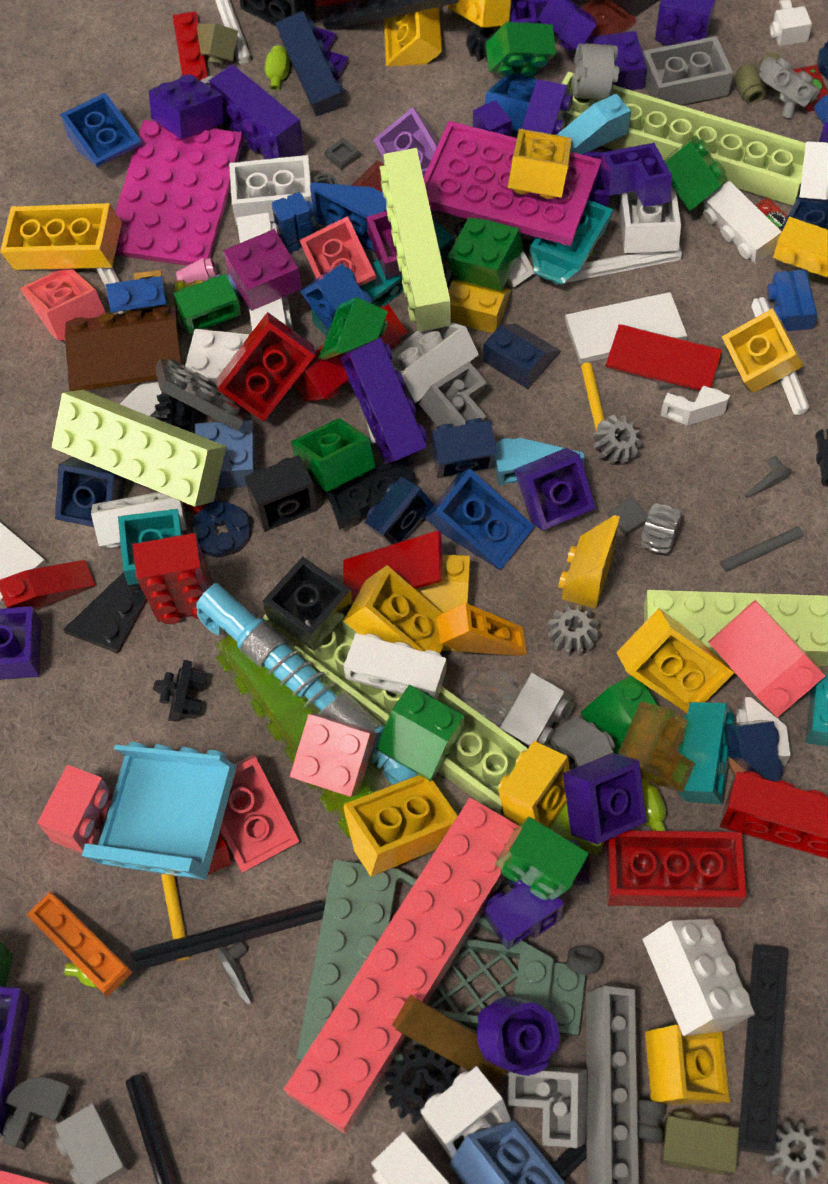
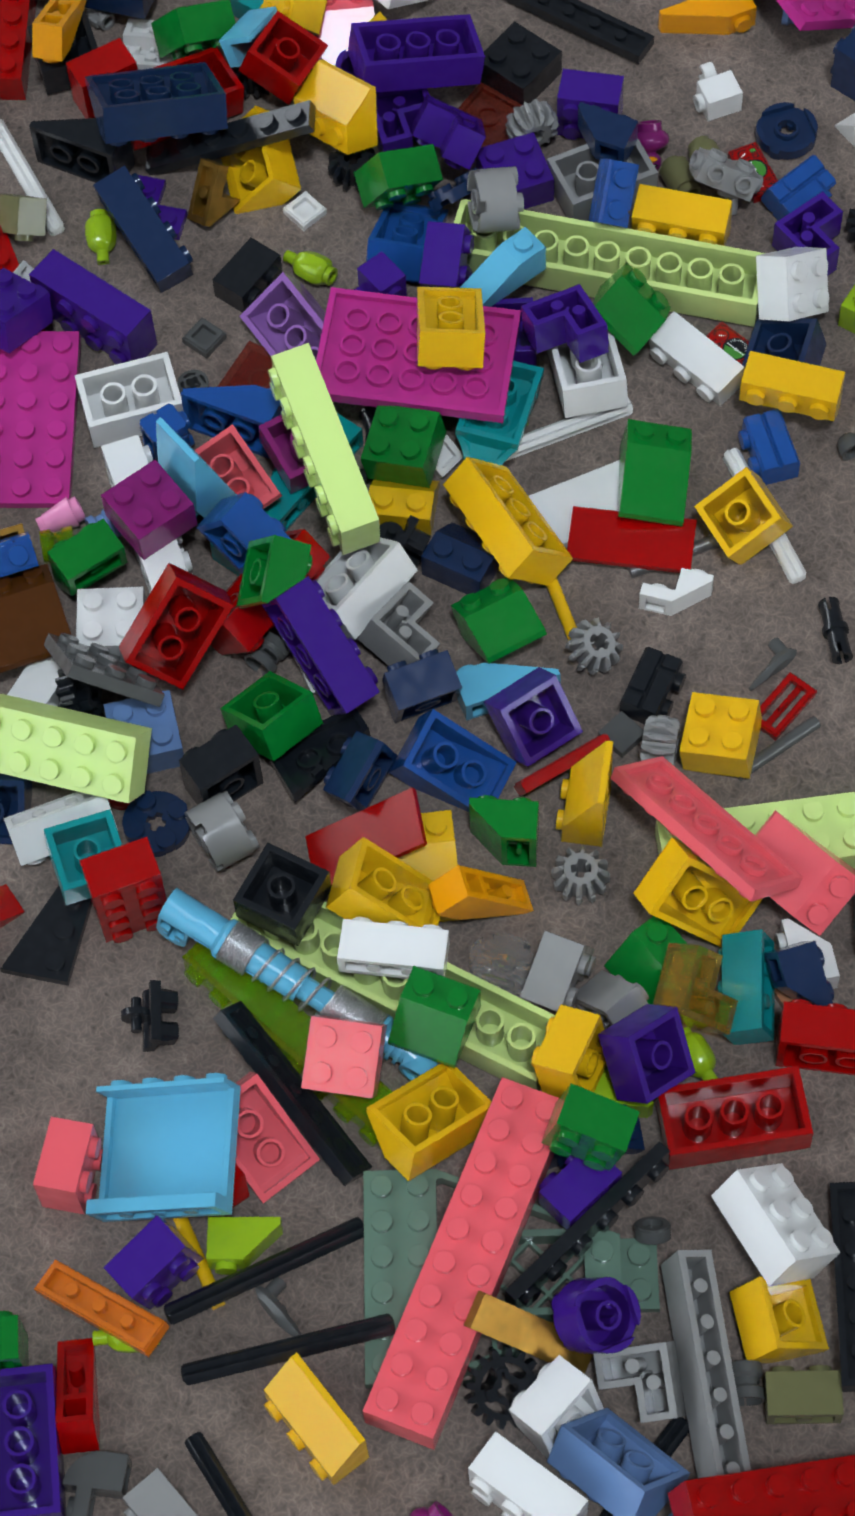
camera: 10 degrees left, 0 degrees up
none -> red slope [55,1338,100,1454]
none -> dark purple brick [103,1215,204,1310]
none -> medium azure slope [156,417,237,518]
none -> black axle [181,1313,395,1385]
none -> light grey brick [184,791,260,872]
none -> pearl gold slope [187,158,239,227]
none -> lime slope [206,1217,283,1275]
none -> black brick [212,237,283,313]
none -> black plate [213,1001,372,1186]
none -> dark grey wheel [244,631,290,676]
none -> yellow slope [264,1352,369,1486]
none -> white tile [283,191,327,231]
none -> lime plant [283,250,338,286]
none -> black hips [380,515,431,568]
none -> dark blue plate [427,167,477,213]
none -> yellow brick [443,457,573,586]
none -> green slope [451,578,547,664]
none -> green slope [469,795,539,867]
none -> light grey gear [505,99,559,146]
none -> black plate [505,1141,670,1308]
none -> red tile [514,733,611,796]
none -> dark blue slope [578,102,638,162]
none -> blue brick [588,158,639,228]
none -> coral plate [610,756,803,902]
none -> green slope [618,419,692,526]
none -> black brick [619,647,686,724]
none -> yellow slope [631,184,732,246]
none -> magenta animal [638,120,669,170]
none -> yellow brick [679,692,762,779]
none -> red tile [760,672,817,741]

